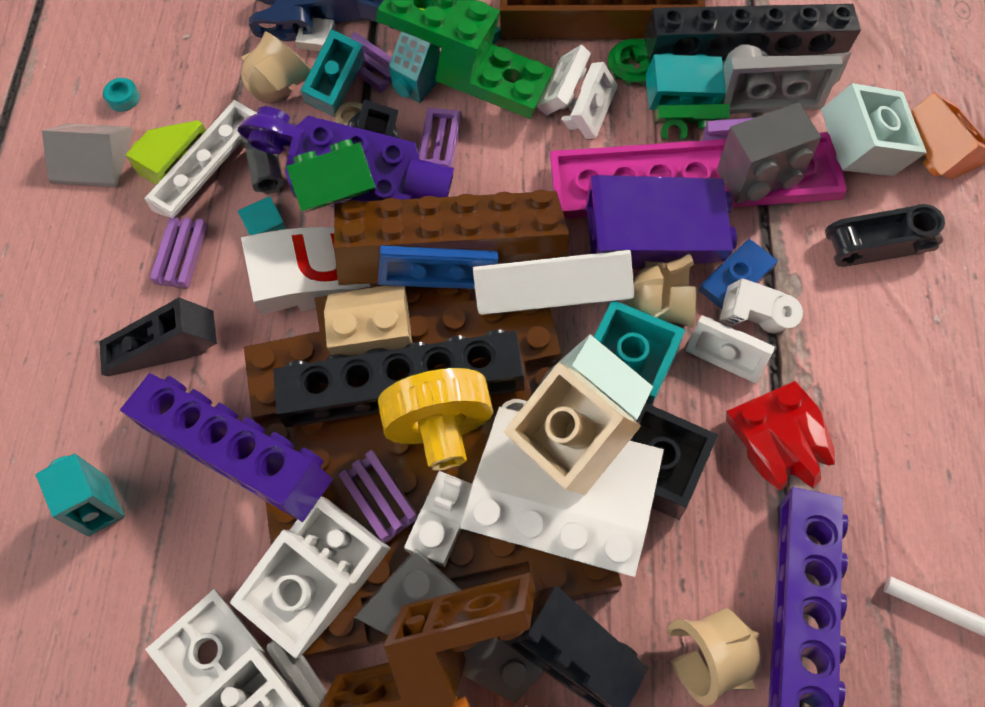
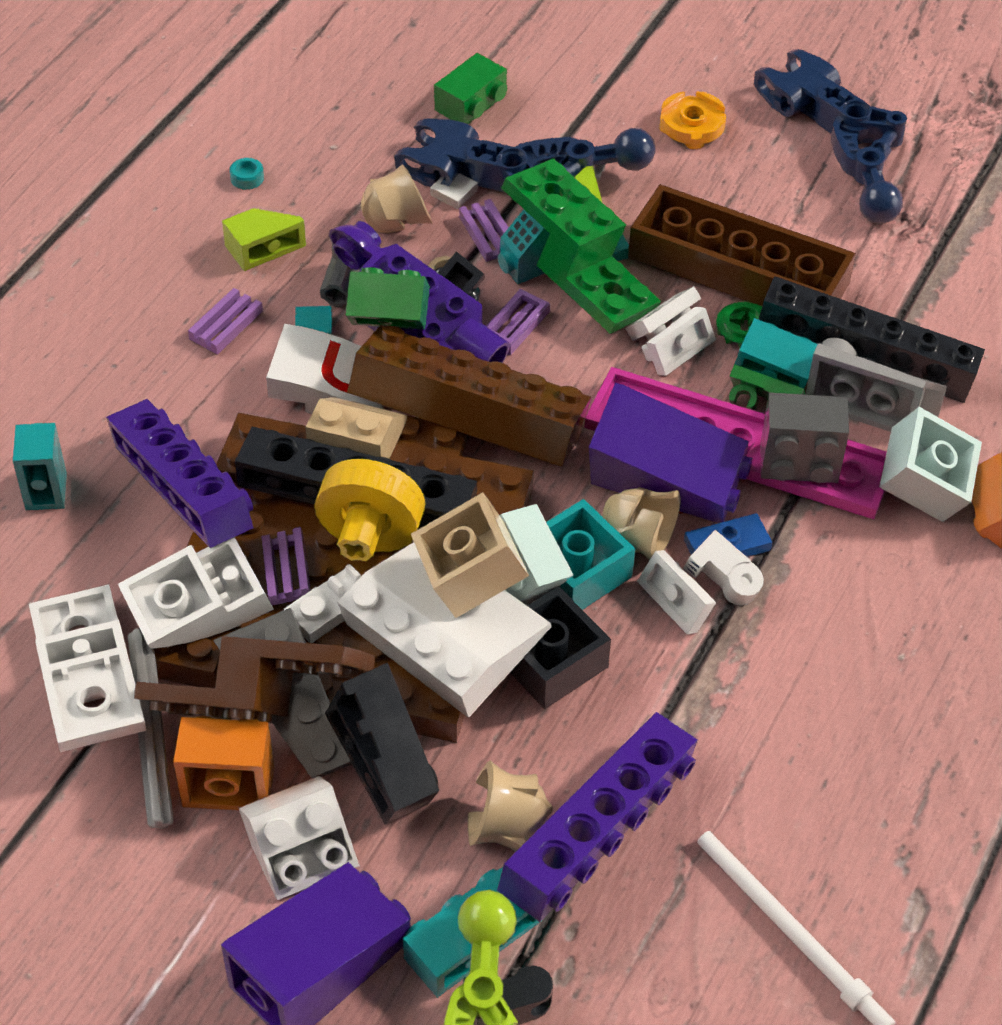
camera: 20 degrees right, 15 degrees down
light grey slope [42,123,133,188] -> none
black slope [99,297,217,377] -> none
white slope [144,100,257,218] -> none
teal brick [301,29,365,117] -> none
blue tile [378,246,498,289] -> none
white slope [473,250,634,315] -> none
red plate [726,381,835,491] -> none
black piece [825,204,945,267] -> none

